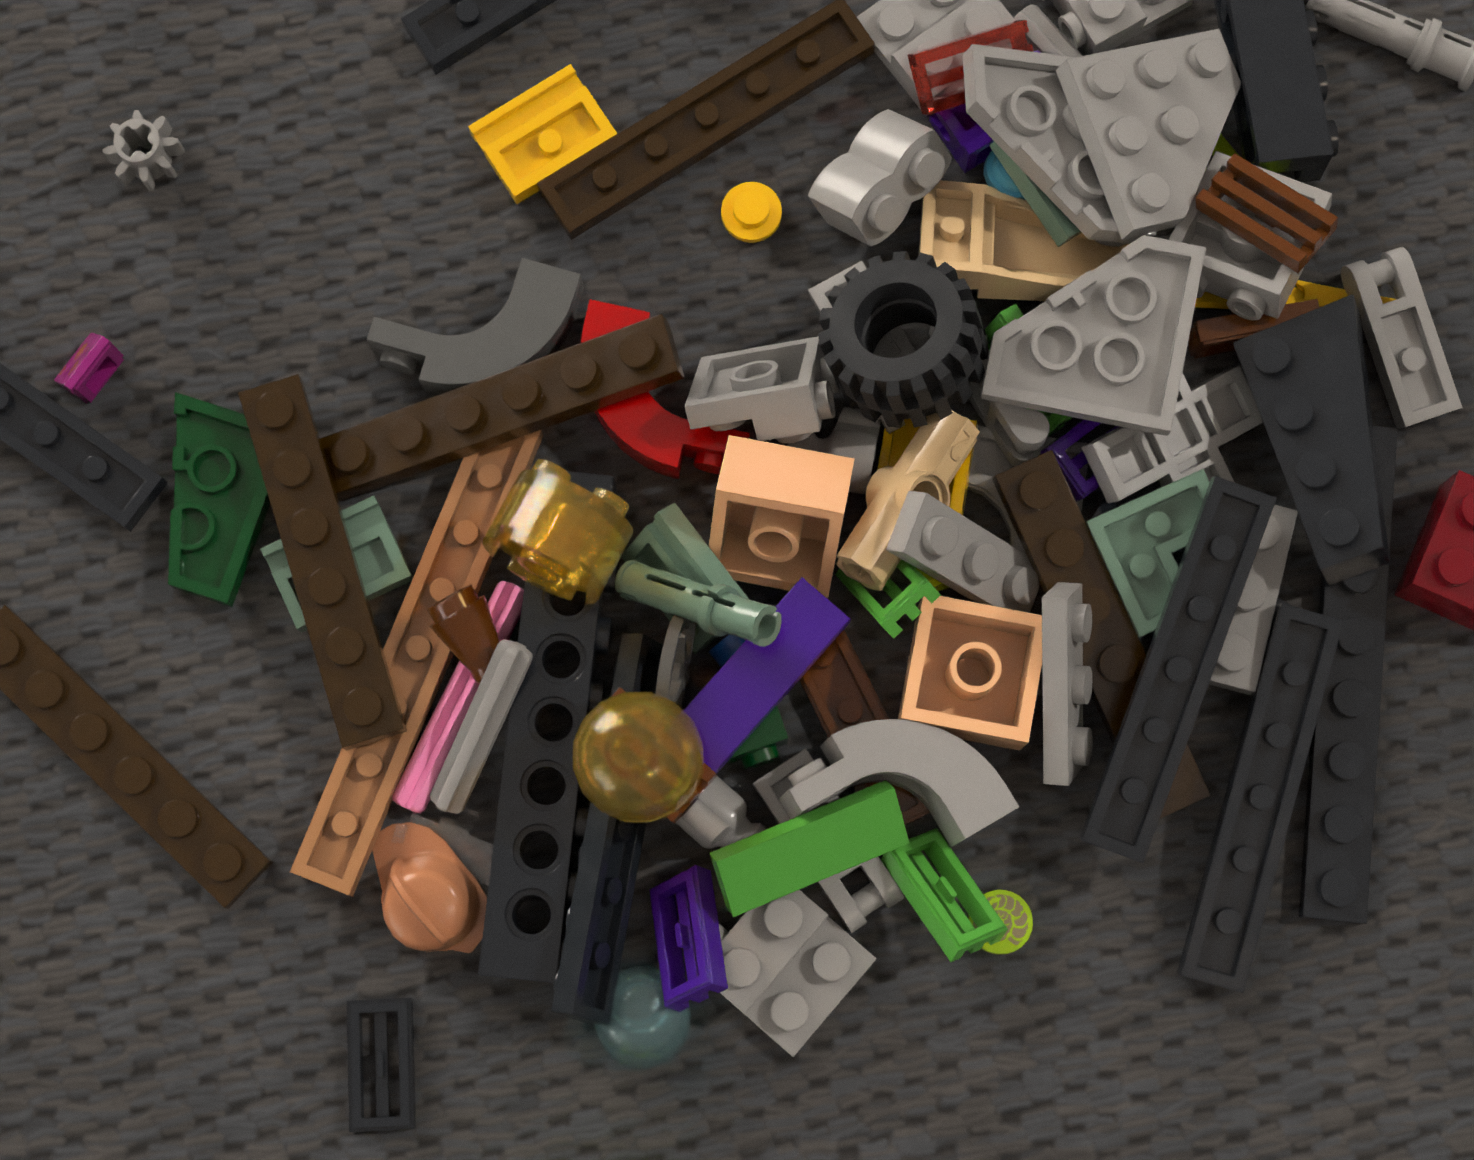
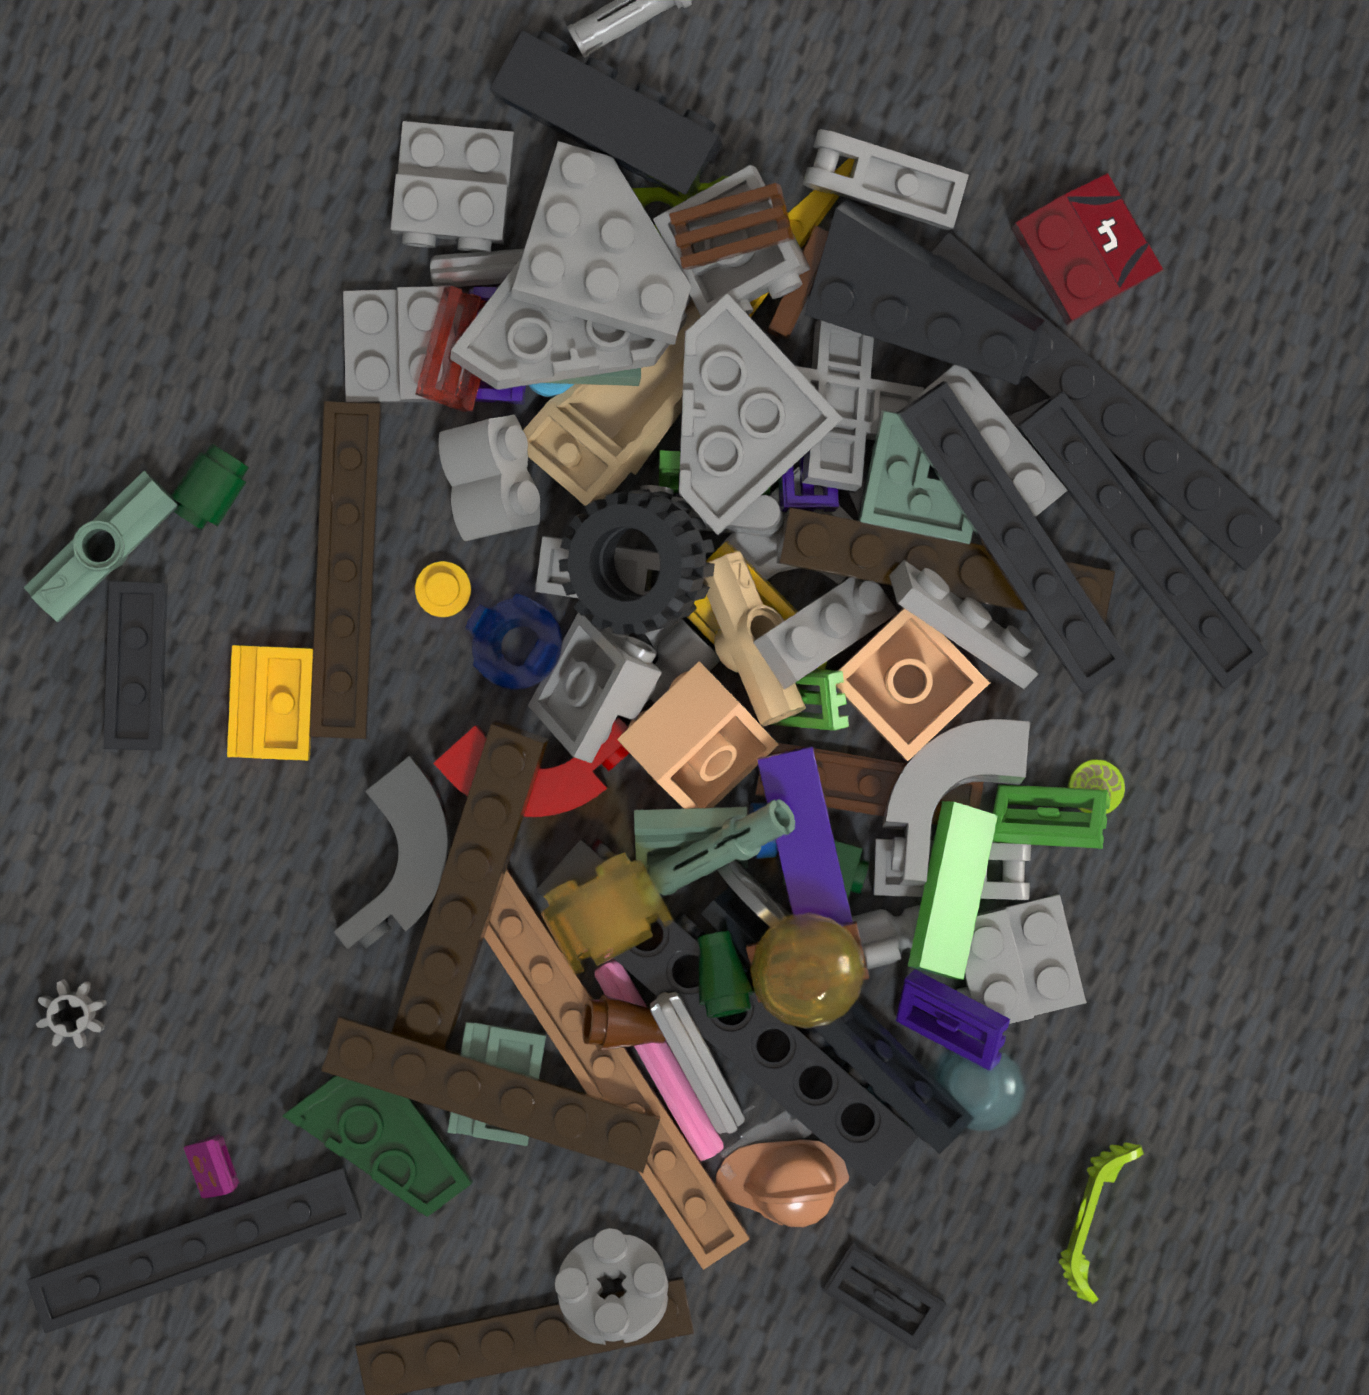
camera: 55 degrees left, 10 degrees up
none -> clear blue piece [465,593,562,690]
none -> light grey plate [555,1228,669,1345]
none -> dark green cone [697,931,754,1018]

